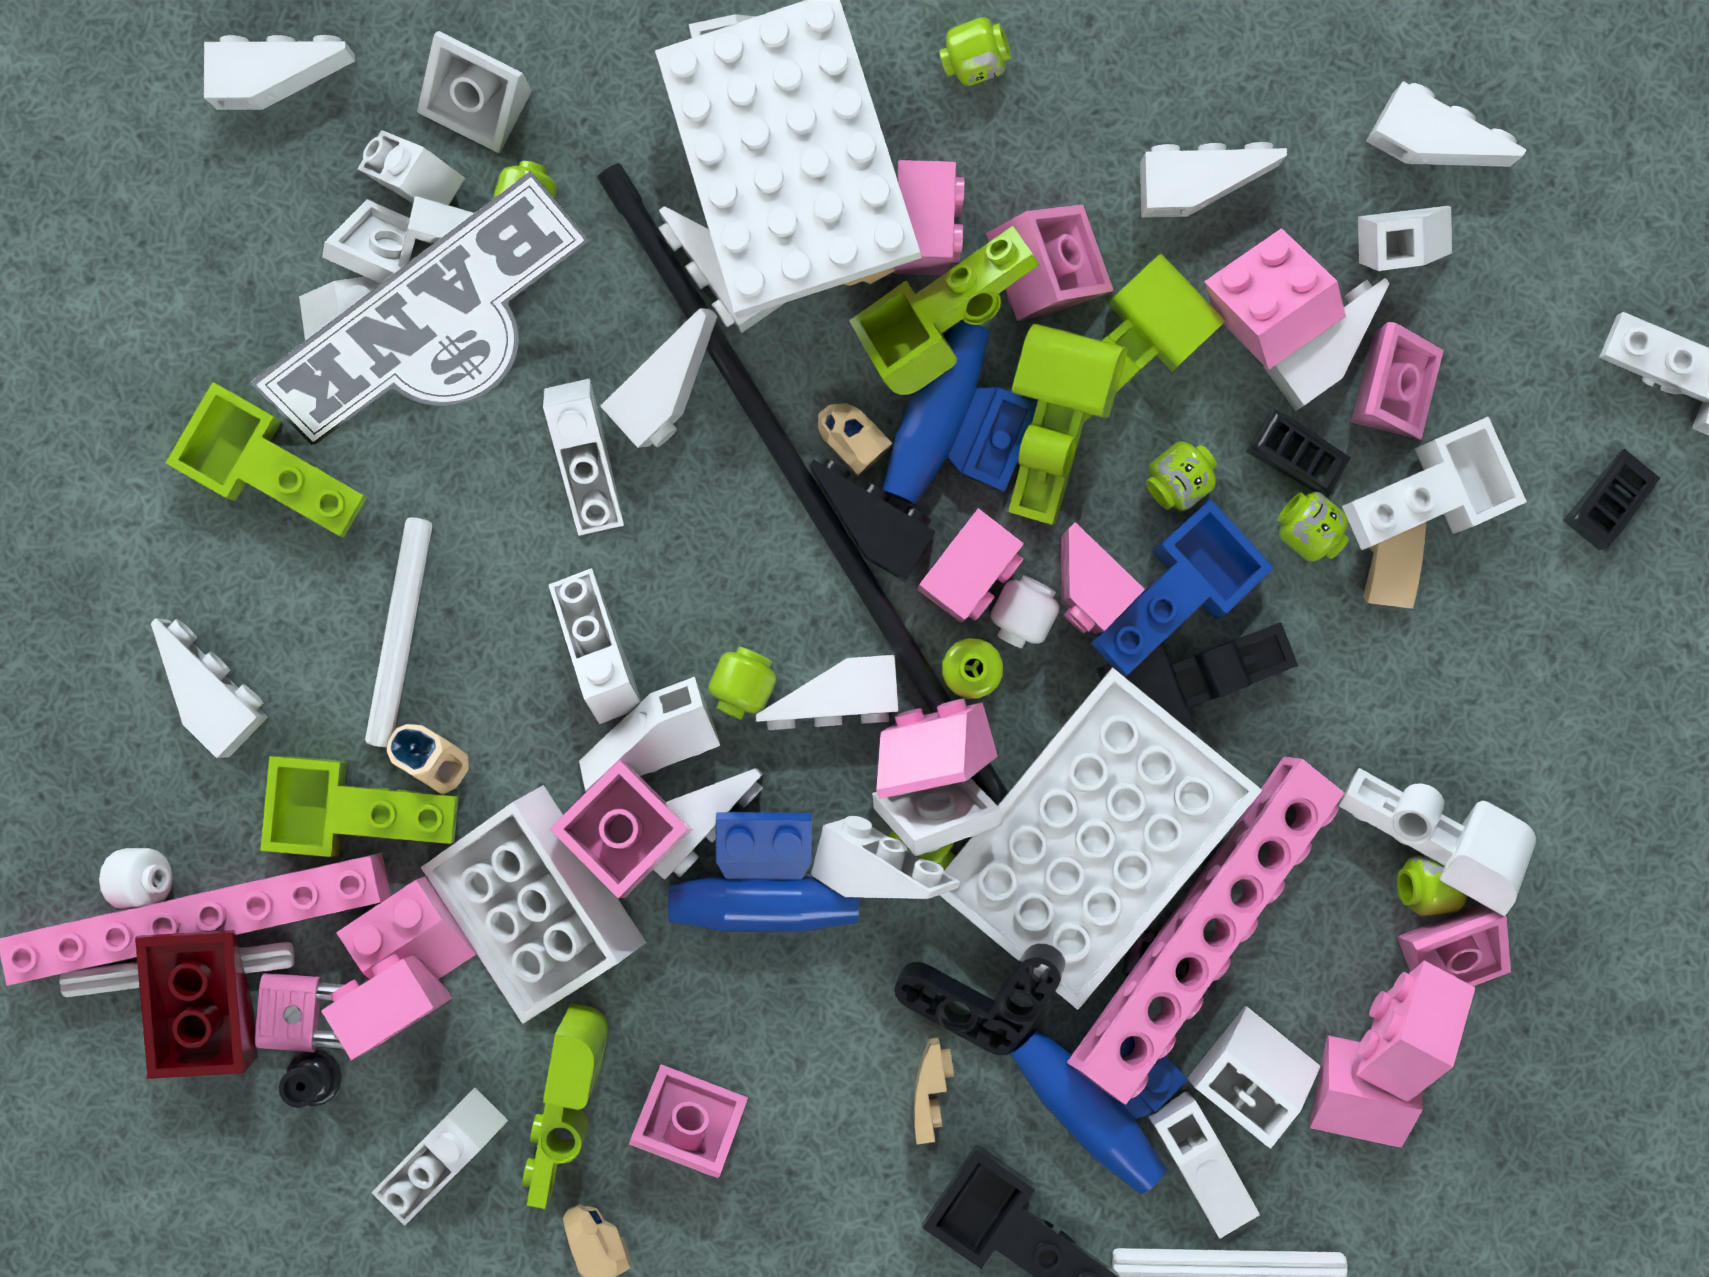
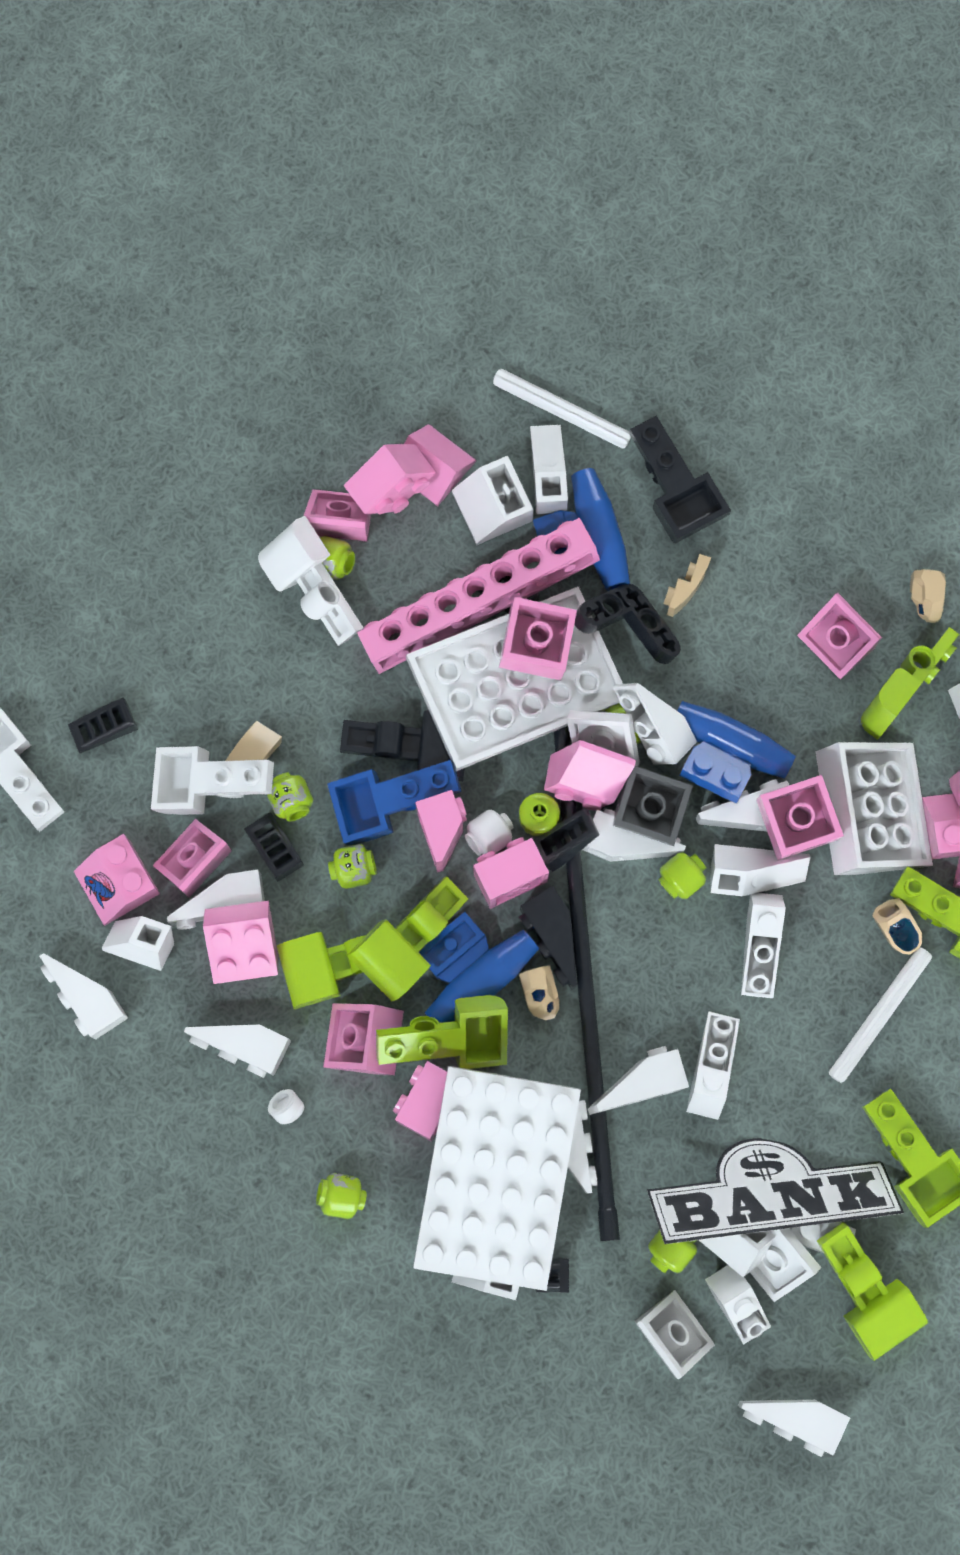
camera: 155 degrees left, 10 degrees down
none -> bright pink slope [74,834,160,926]
none -> white tile [268,1089,304,1124]
none -> bright pink brick [499,597,577,680]
none -> black slope [533,807,600,872]
none -> black tile [536,1258,569,1293]
none -> dark grey slope [613,766,693,846]
none -> lime plate [817,1222,928,1361]

